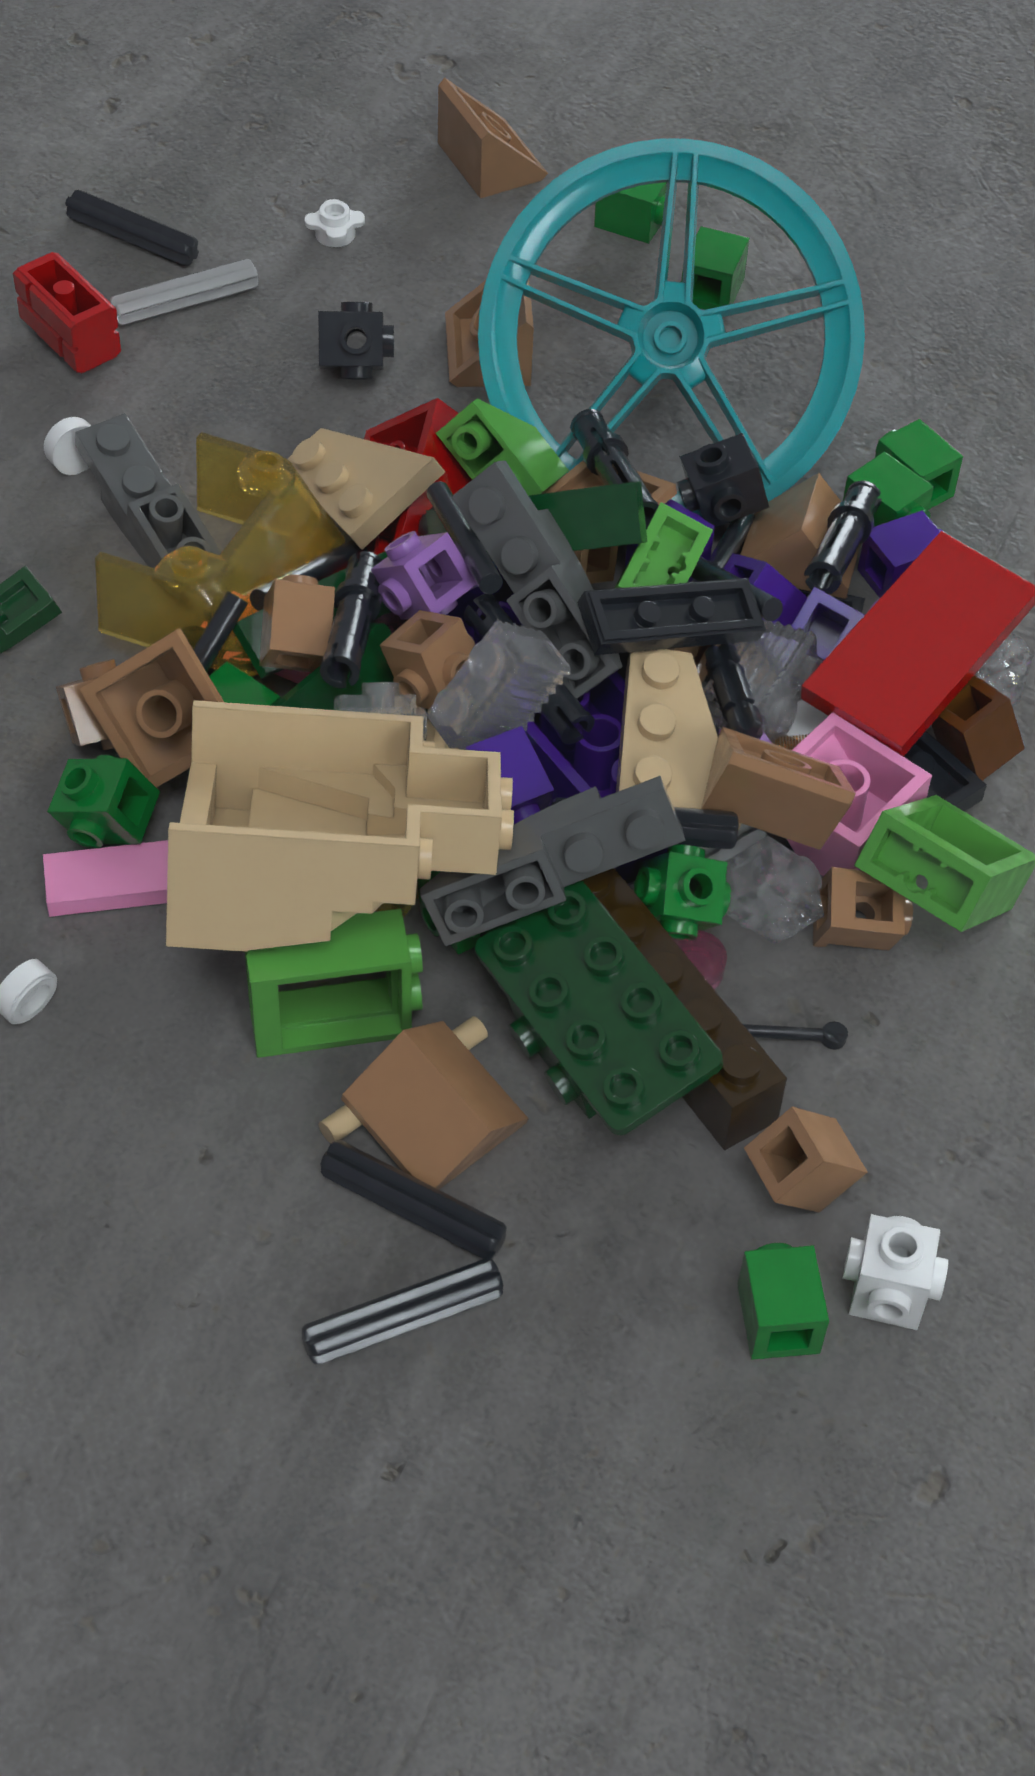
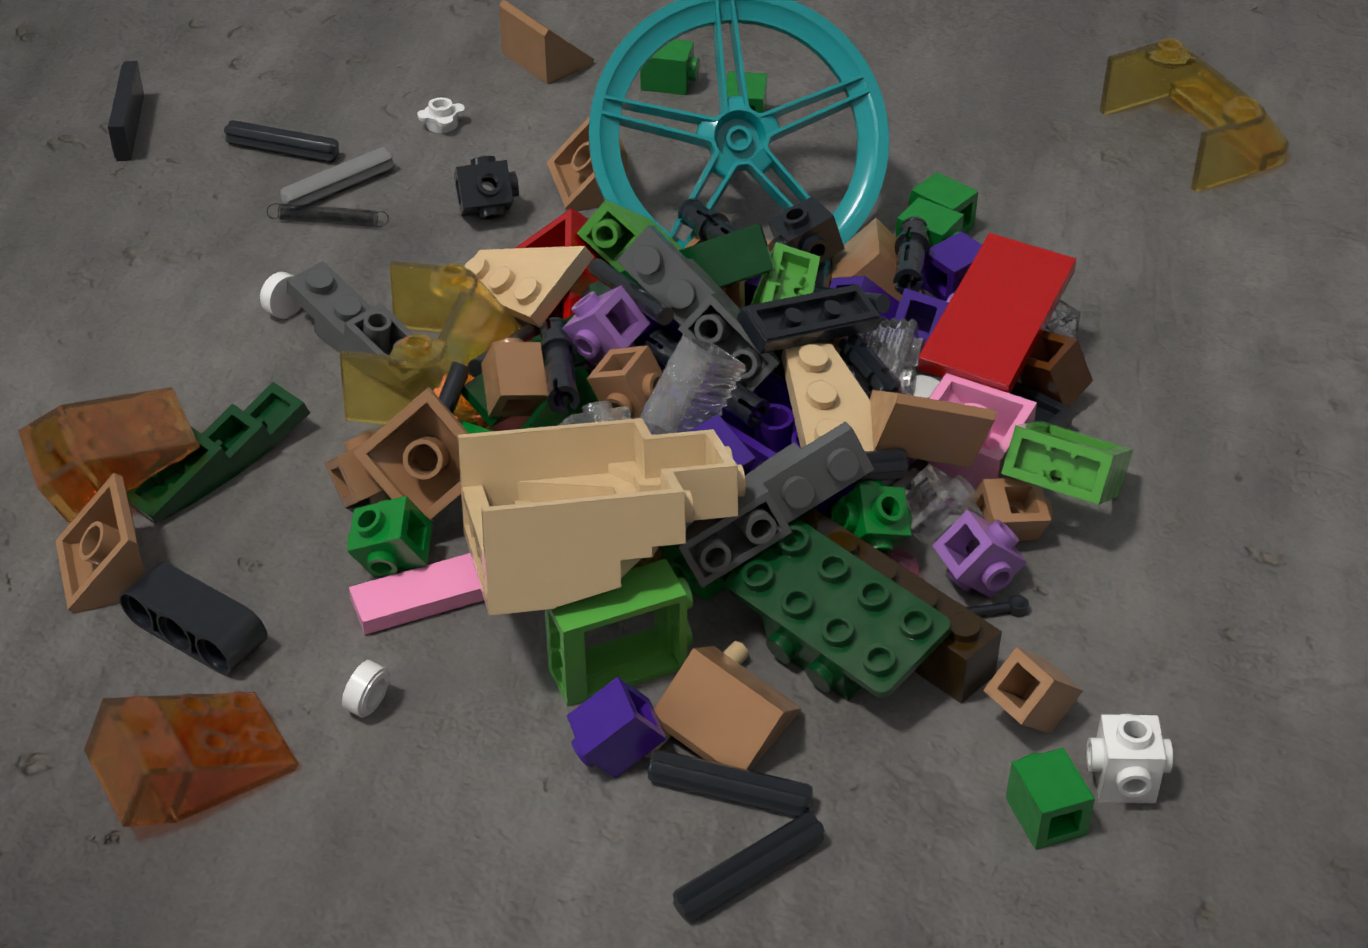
camera: 10 degrees left, 10 degrees down
red brick [13,252,121,374] -> none
none -> black piece [267,203,389,227]
none -> dark purple brick [567,677,667,778]
none -> medium lavender brick [932,509,1027,598]

